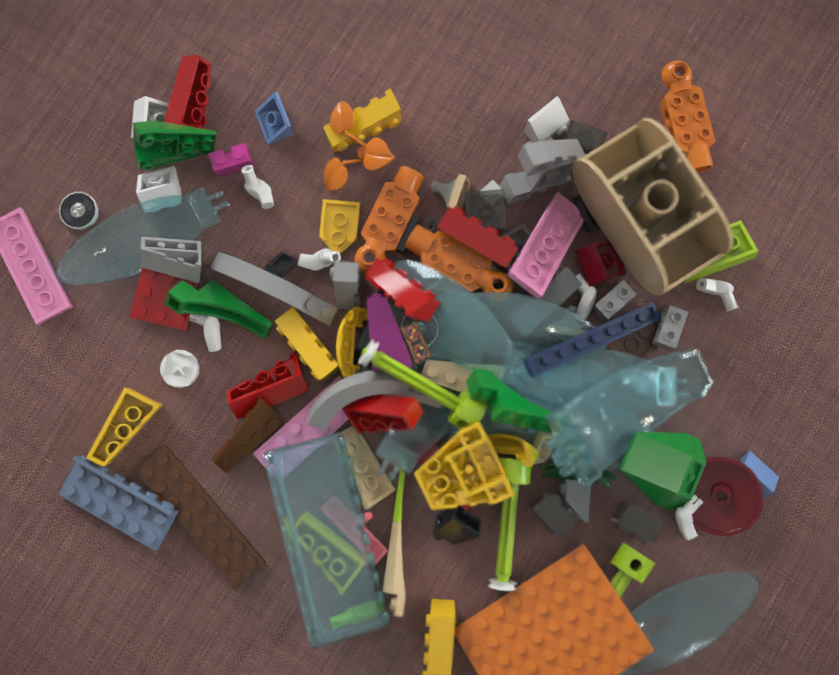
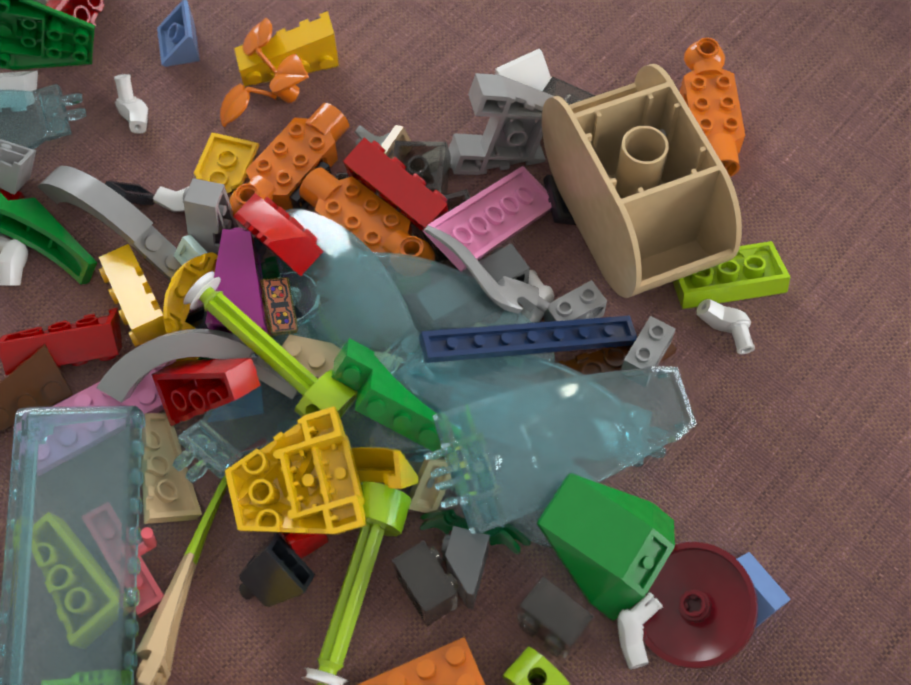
camera: 10 degrees right, 20 degrees down
dark pink brick [209,143,254,177] -> none
dark red slope [575,240,627,287] -> none
none -> light aqua plate [174,234,207,265]
none -> light grey piece [424,225,549,314]

